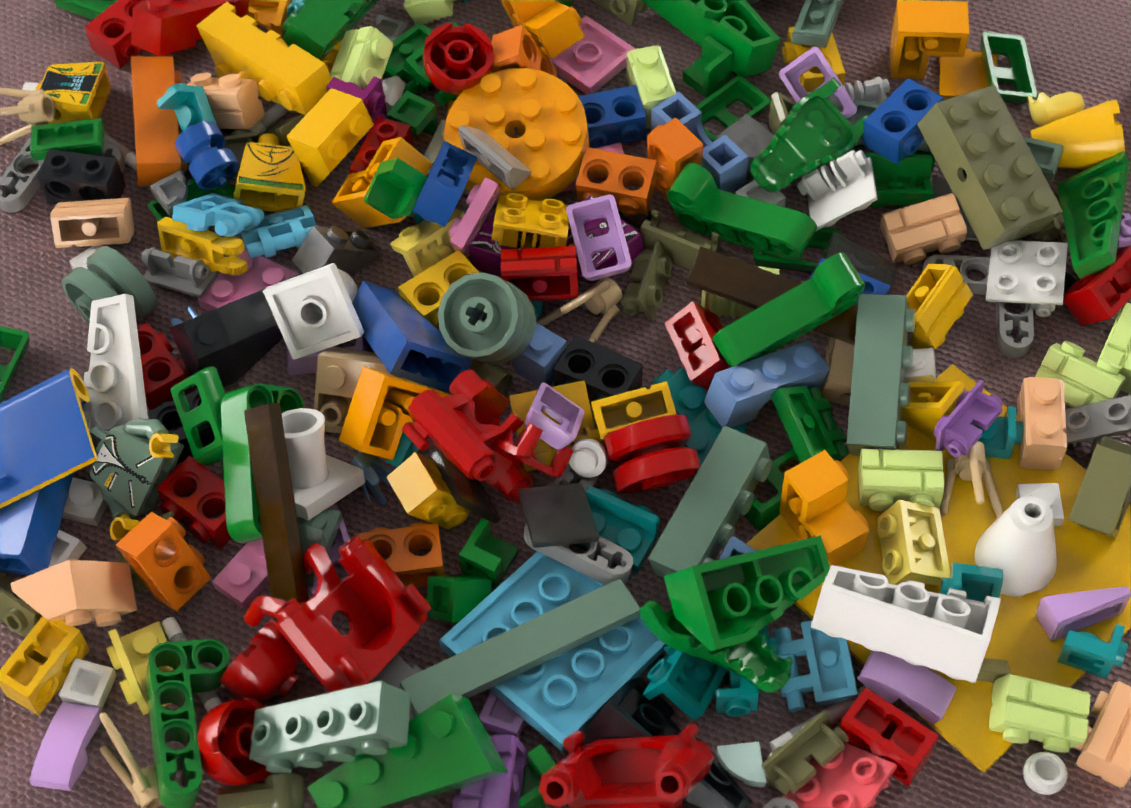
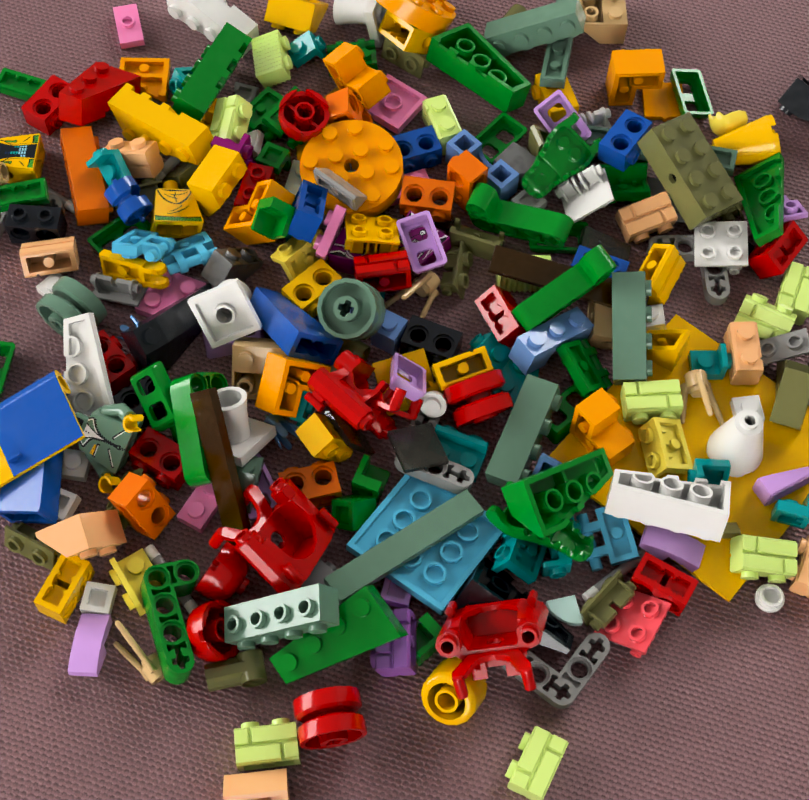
camera: 10 degrees left, 5 degrees up
light grey tile [150,169,188,216] -> none
green panel [682,35,733,98] -> none
medium lavender hinge [934,379,1003,457] -> none

